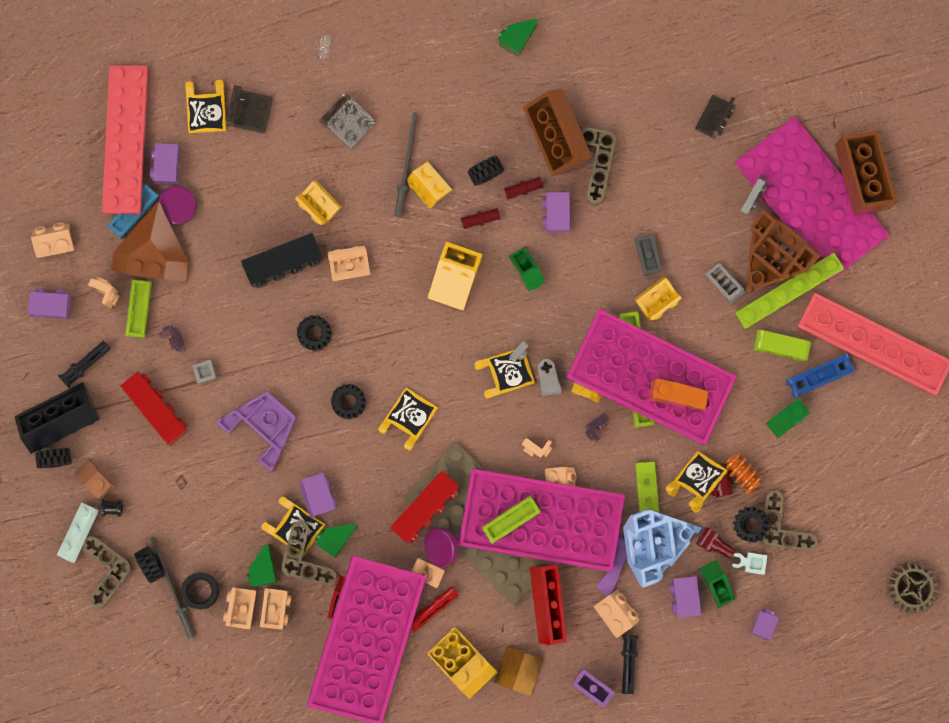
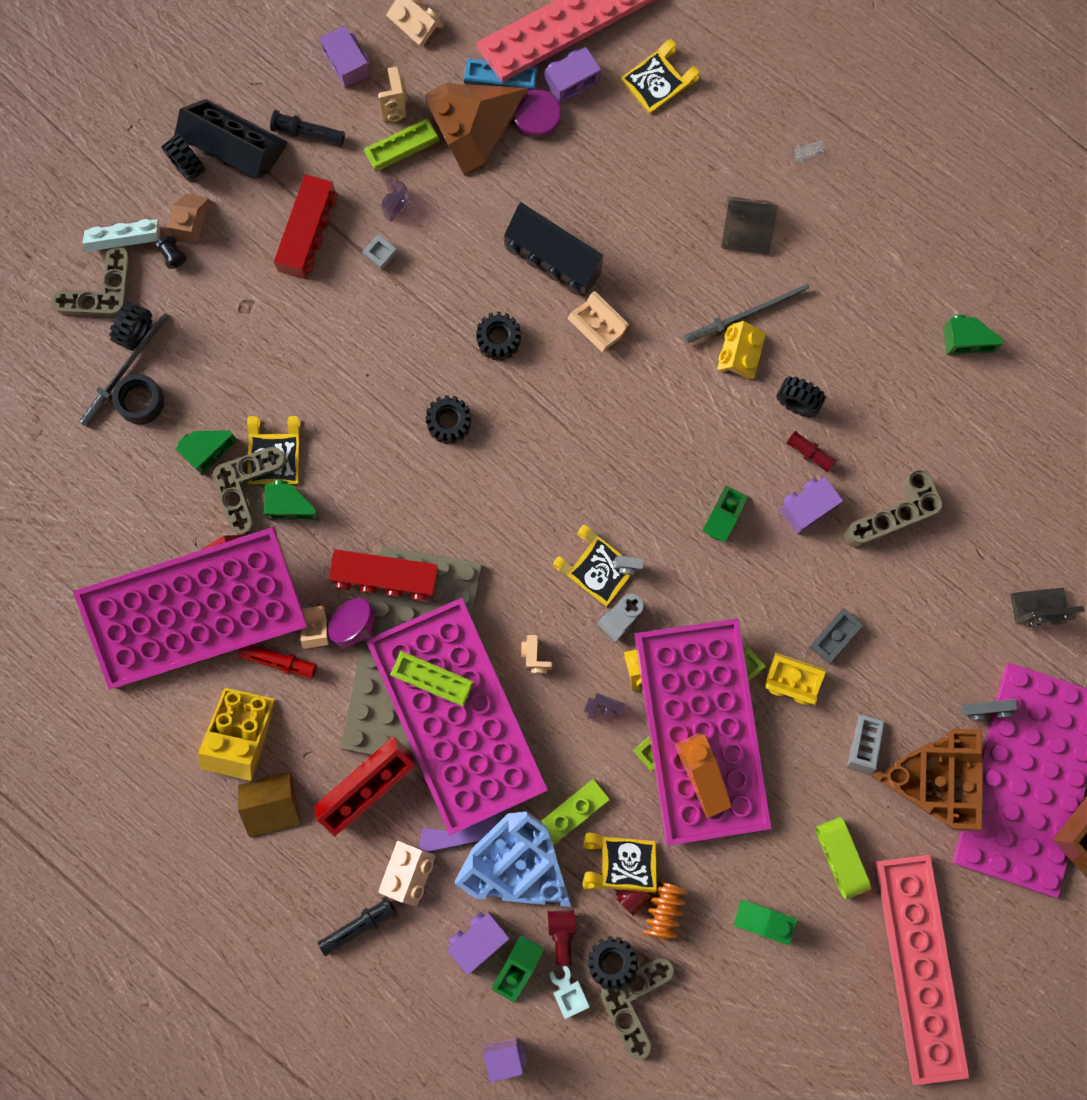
camera: 45 degrees right, 5 degrees down
medium lavender wing [216,391,297,472] -> none
light nougat bracket [223,587,257,630] -> none
clear smoke bracket [226,85,273,134] -> none
light nougat bracket [260,588,291,630] -> none
yellow bracket [295,180,342,225] -> none
medium lavender brick [298,473,336,519] -> none
flag [378,388,438,451] -> none
yellow slope [428,242,483,311] -> none
dark red pin [461,208,501,229] -> none
dark orange brick [523,88,592,176] -> none
light nougat bracket [545,467,577,486] -> none
medium lavender brick [572,669,615,708] -> none
lime plate [735,253,844,329] -> none
blue plate [786,353,856,398] -> none

